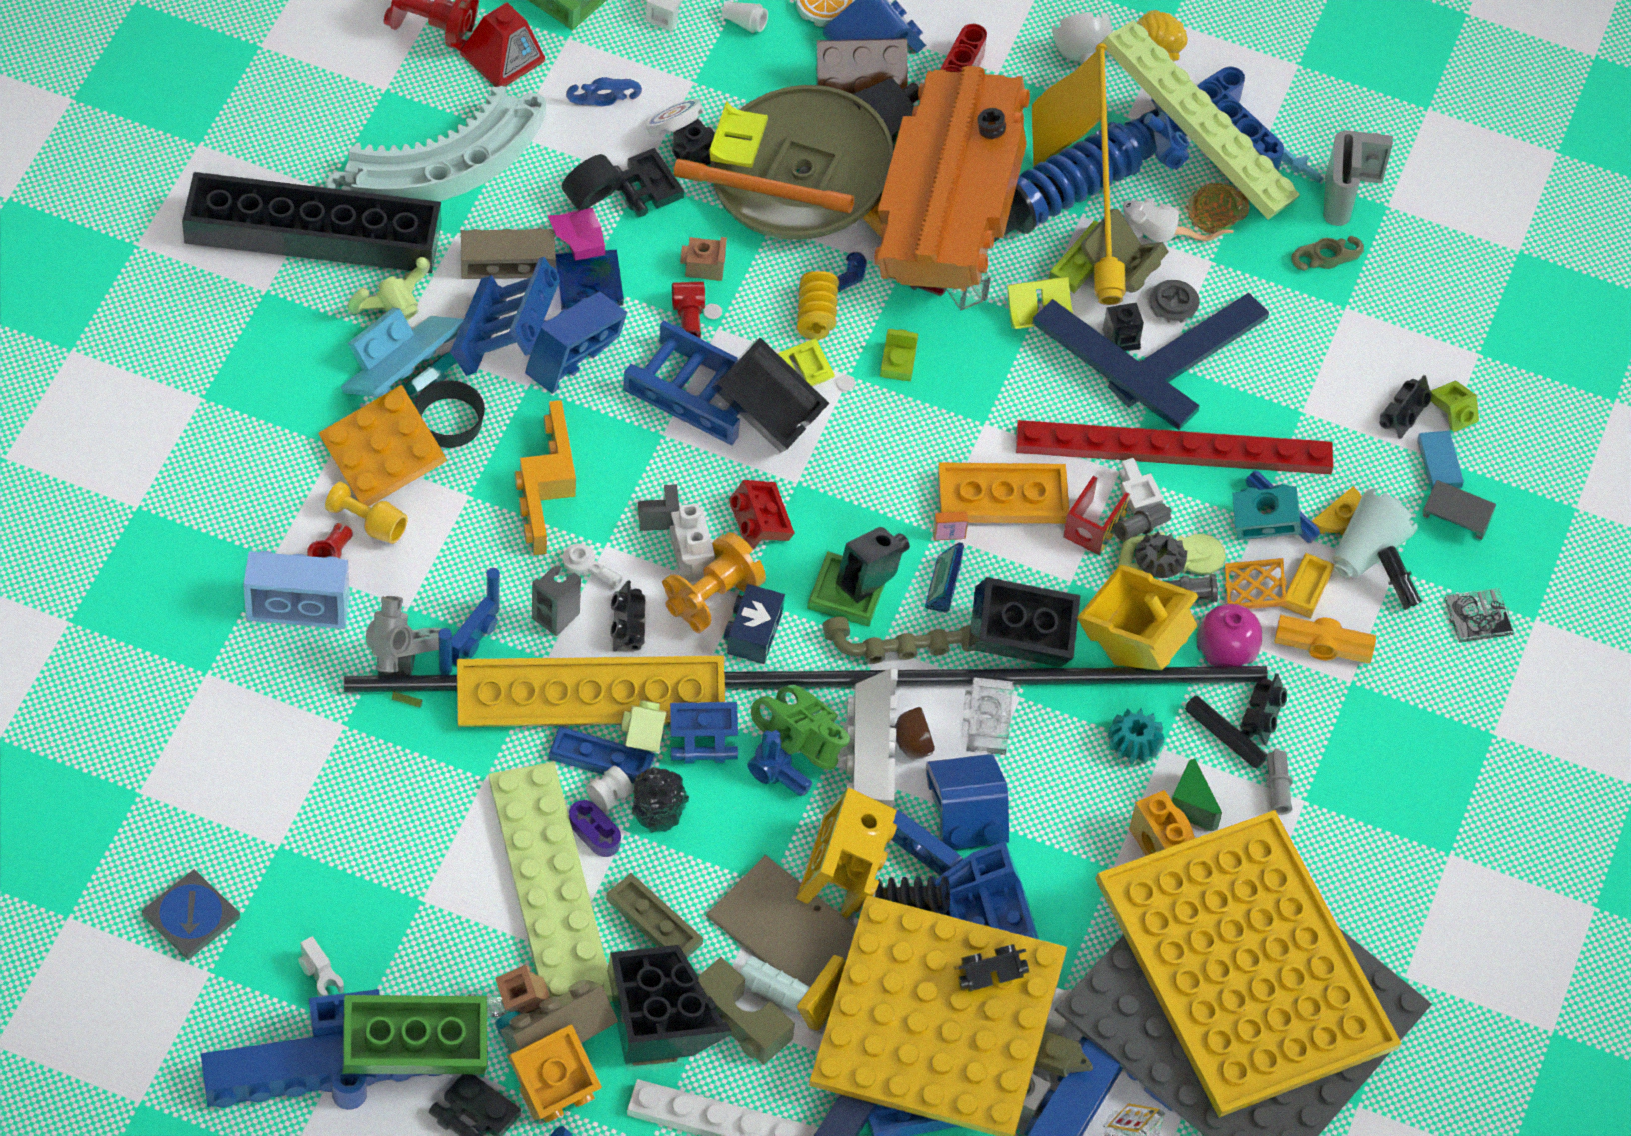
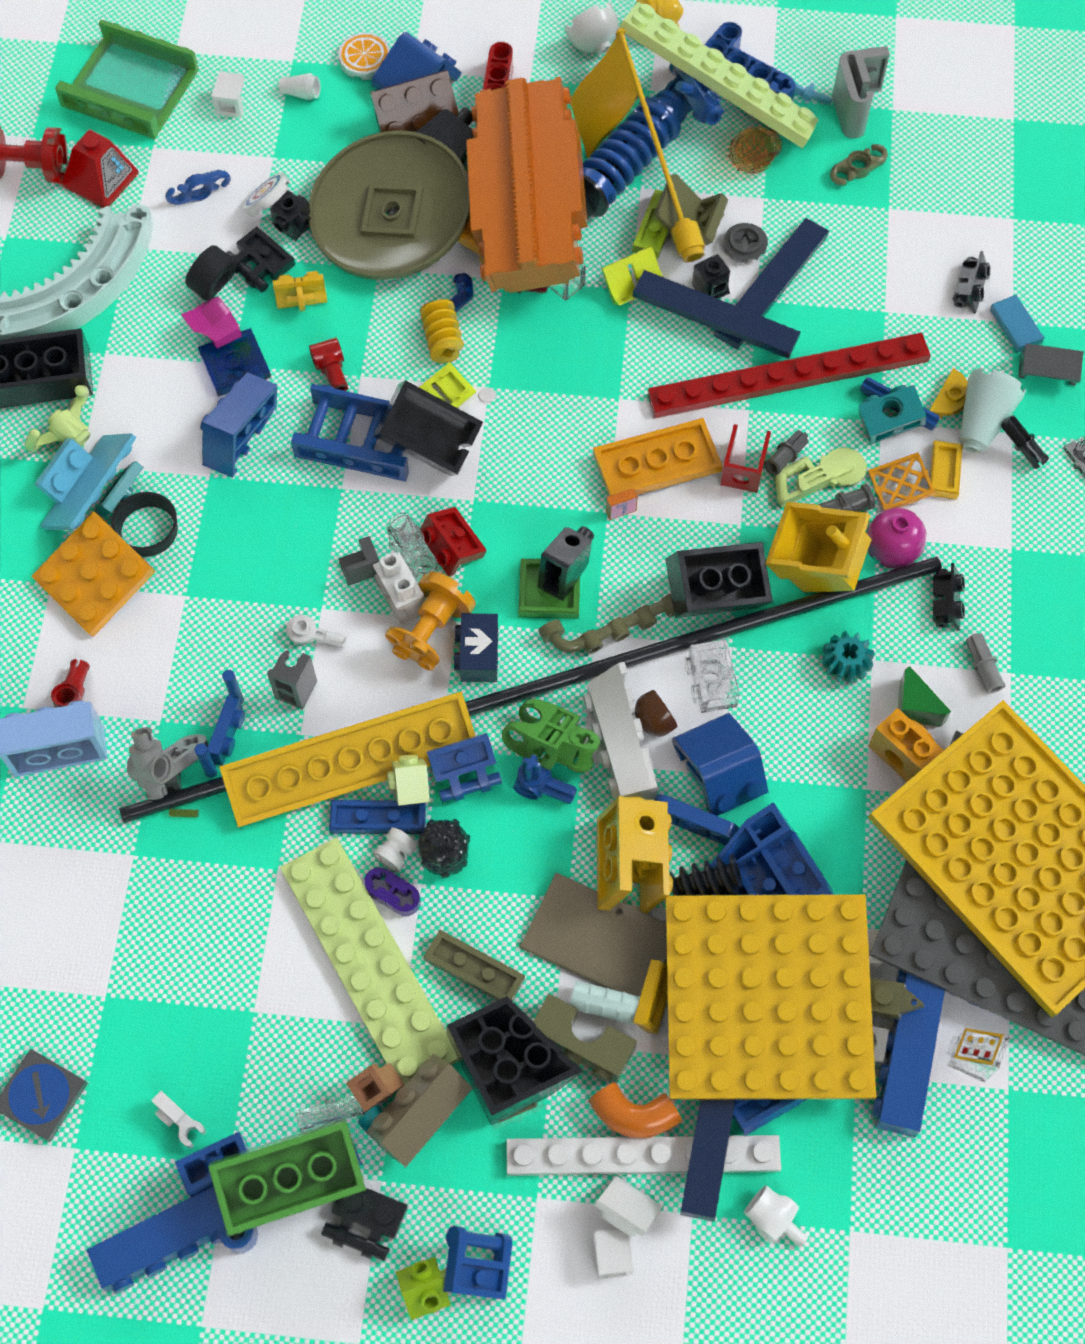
camera: 10 degrees left, 10 degrees up
yellow piece [325,481,408,544] -> none
blue fence [450,256,560,376] -> none
dark tan brick [460,228,556,279] -> none
light orange plate [507,1024,602,1123] -> none
light orange bracket [514,400,576,555] -> none
black hinge [610,580,646,652] -> none
orange piece [674,159,854,214] -> none
nougat brick [680,237,727,281] -> none
white sticker [703,304,722,319] -> none
neon yellow piece [709,101,768,168] -> none
lime bracket [880,329,918,382] -> none
clear blue slope [925,542,964,613] -> none
black hinge [953,944,1029,992] -> none
black bush [977,108,1006,139] -> none
white plate [1119,458,1164,515] -> none
white animal [1123,198,1234,242] -> none
dark grey gear [1135,531,1187,578] -> none
black axle [1185,696,1267,769] -> none
light orange piece [1274,614,1376,664] -> none
lime bracket [1431,380,1479,432] -> none
none -> yellow hips [273,271,327,311]
none -> clear piece [386,512,438,584]
none -> orange cylinder [588,1082,682,1138]

